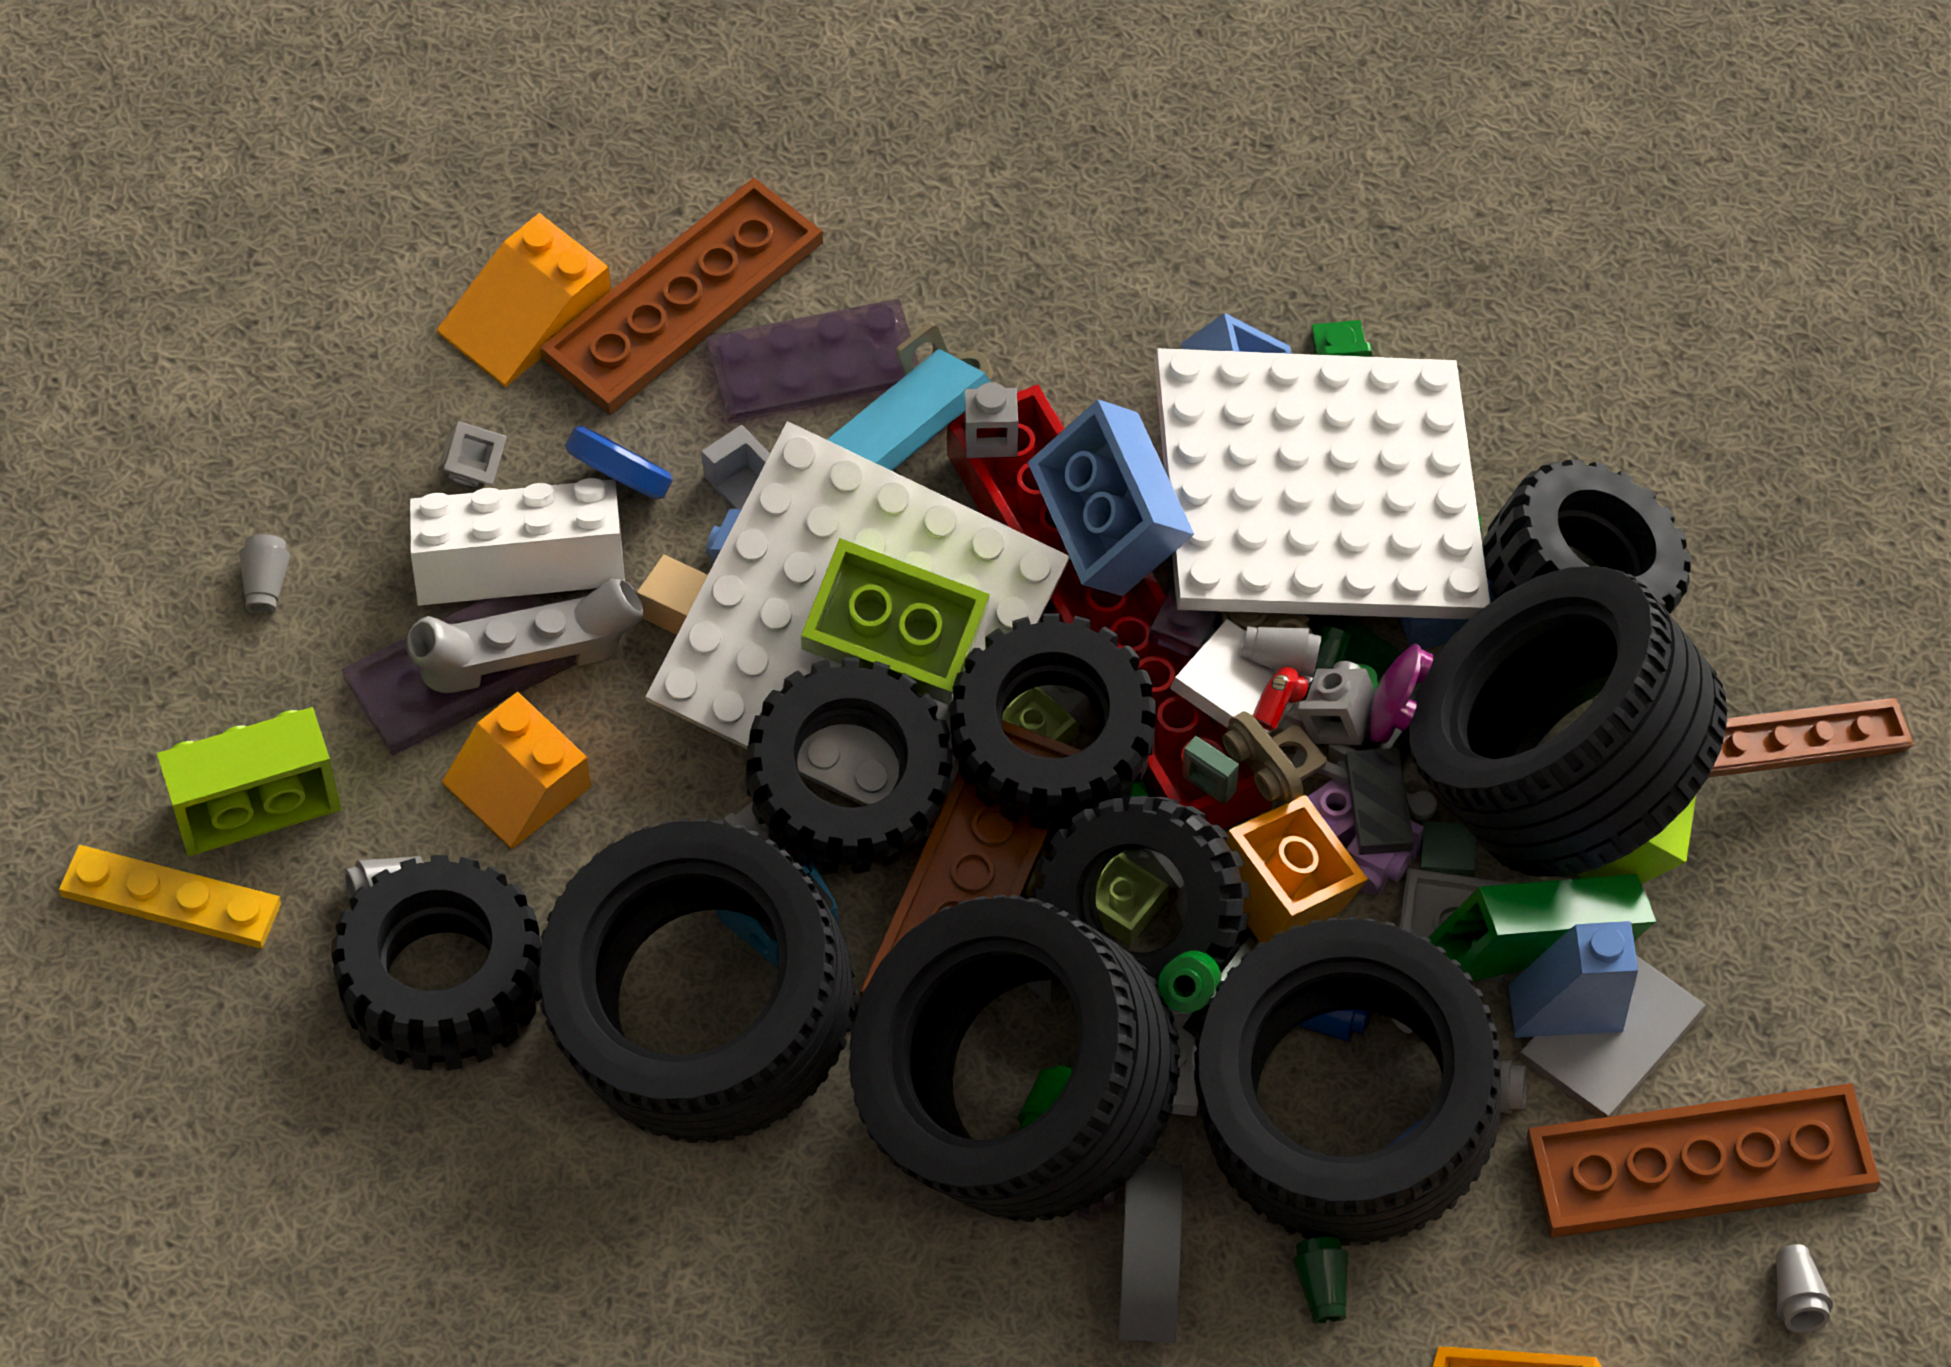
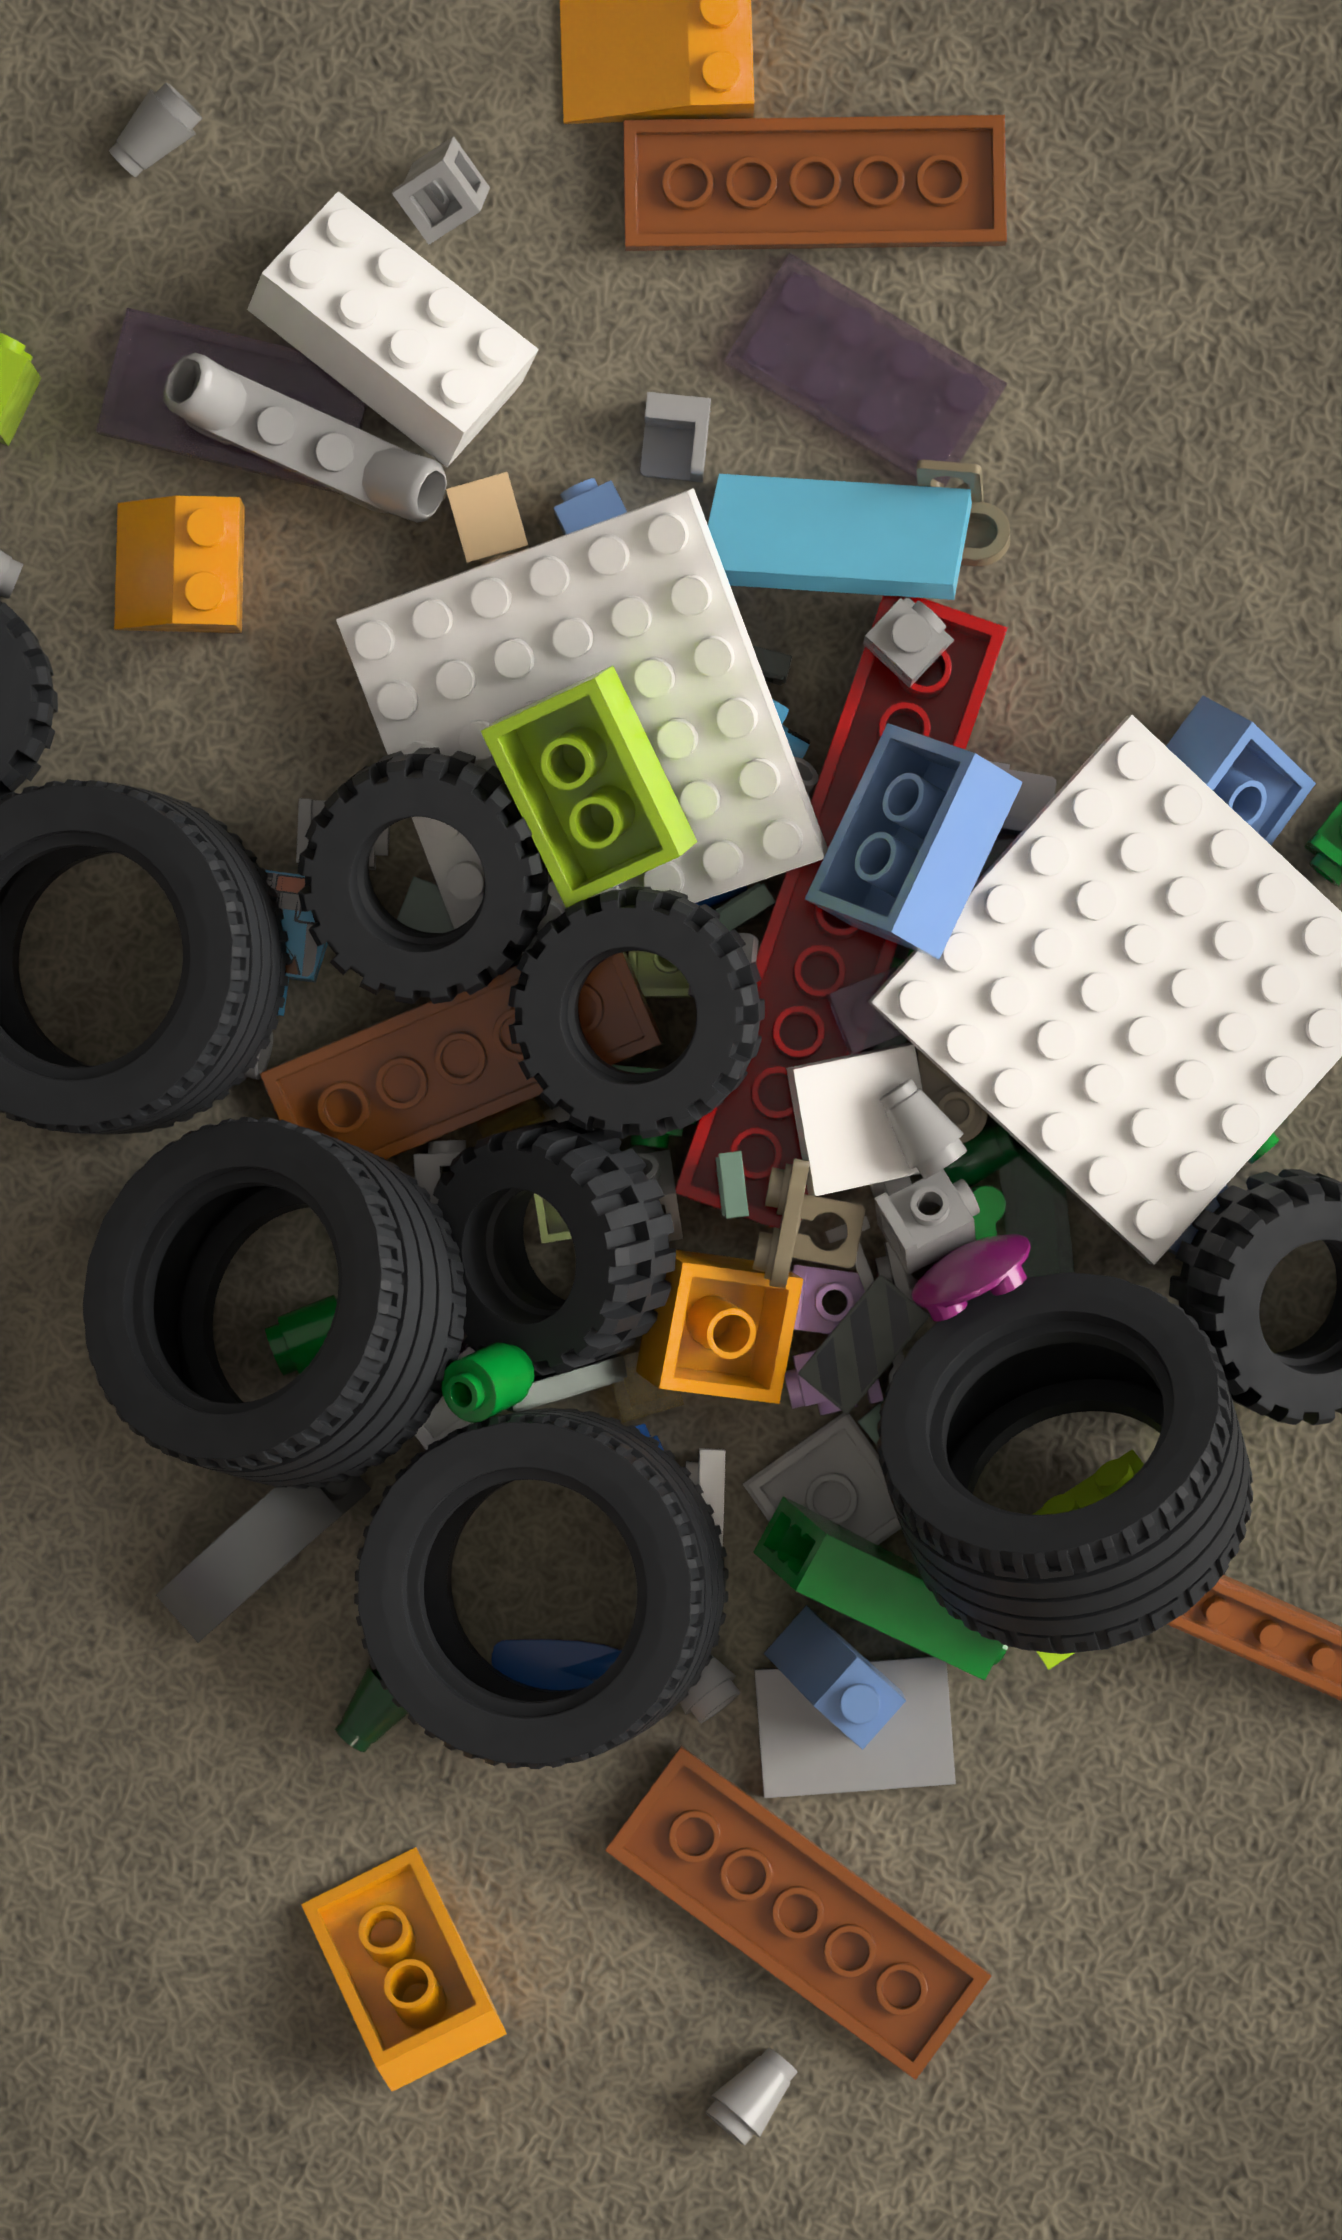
camera: 45 degrees right, 30 degrees up
blue wheel [564,426,673,500] -> none
red arm [1252,667,1308,731] -> none

